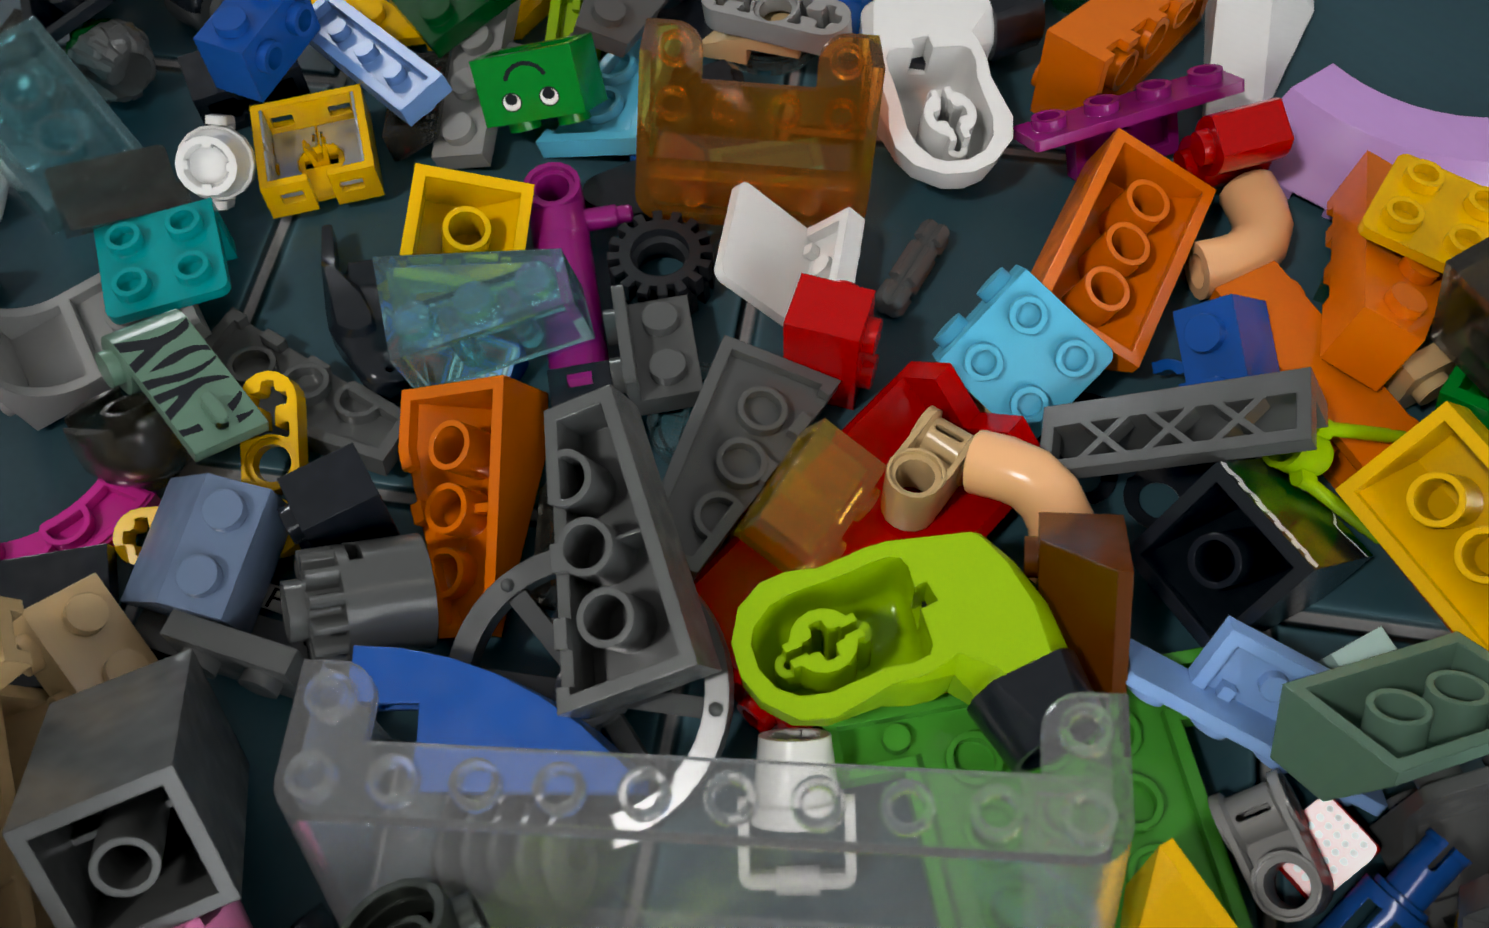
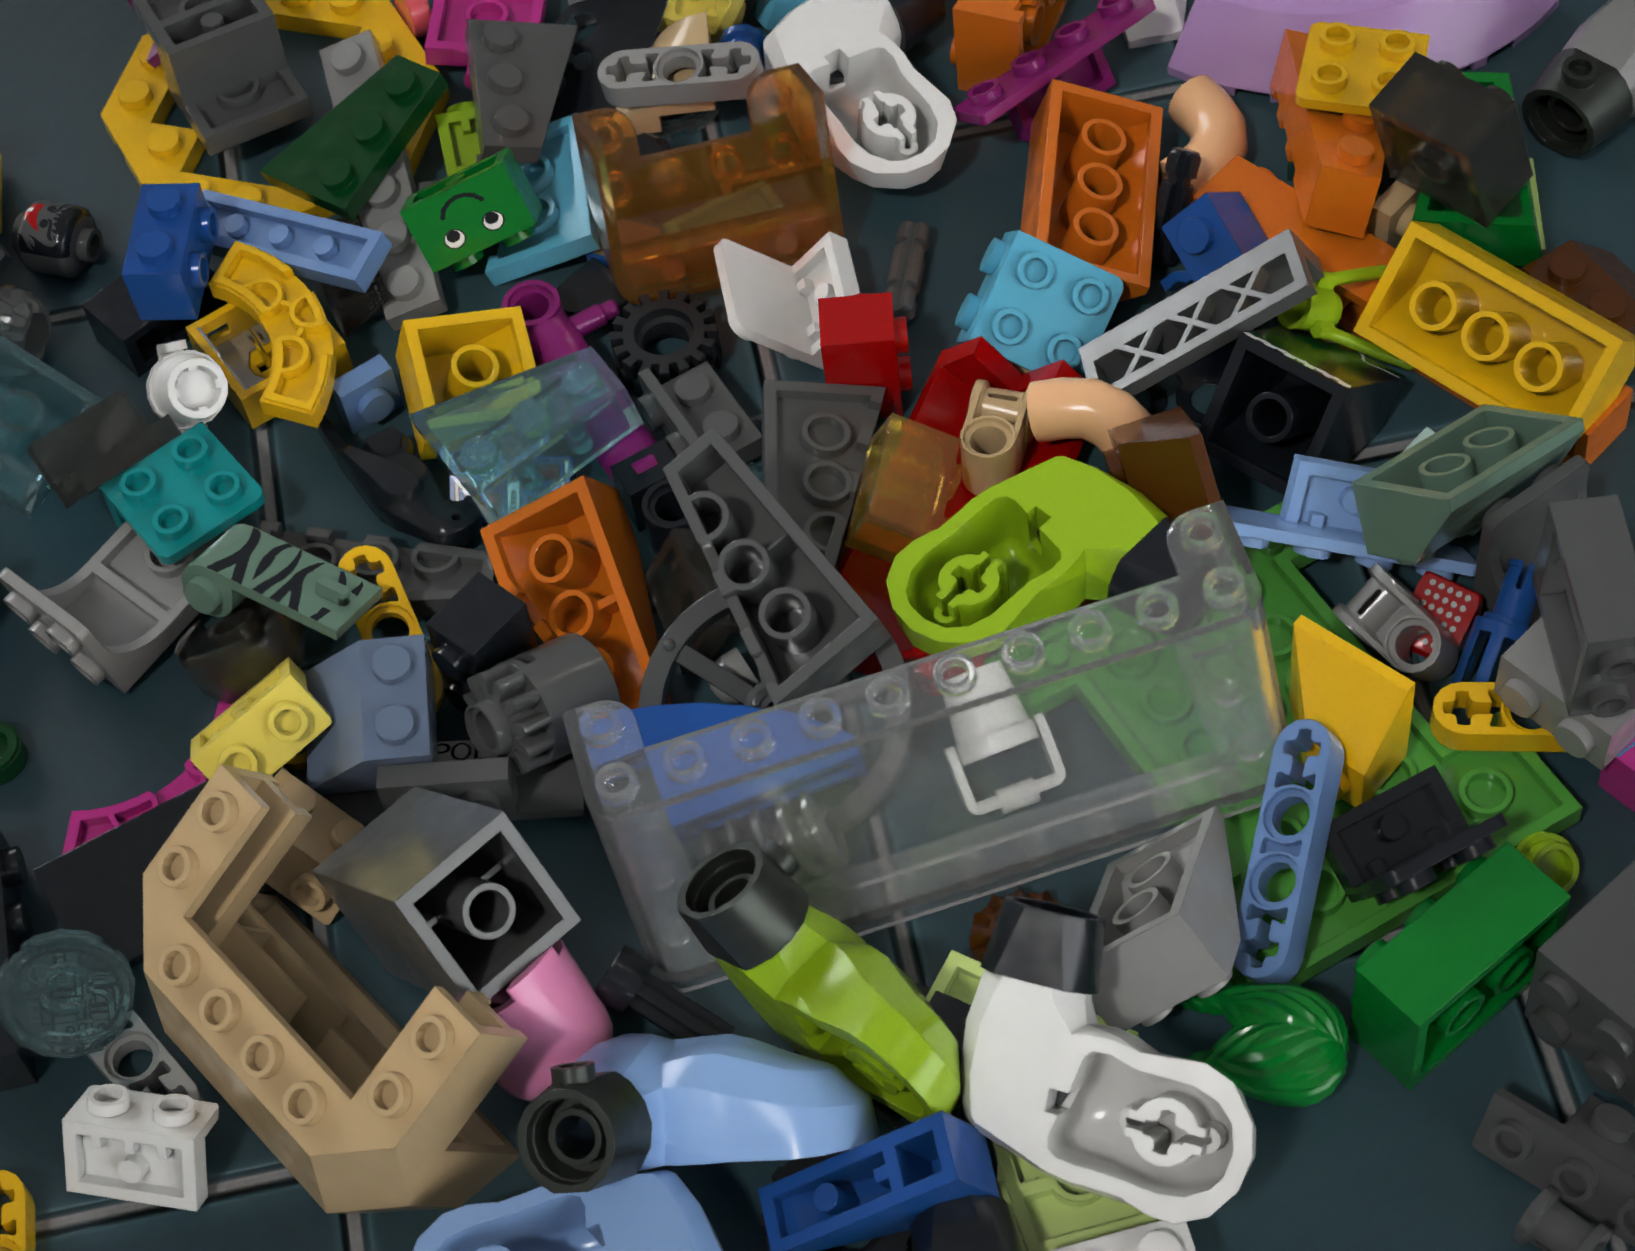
camera: 15 degrees left, 5 degrees down
red brick [1173,97,1294,188] -> none
none -> light yellow bracket [190,656,332,780]
none -> yellow tile [208,241,336,428]
none -> medium blue plate [332,354,404,435]
none -> black axle [1152,147,1201,265]

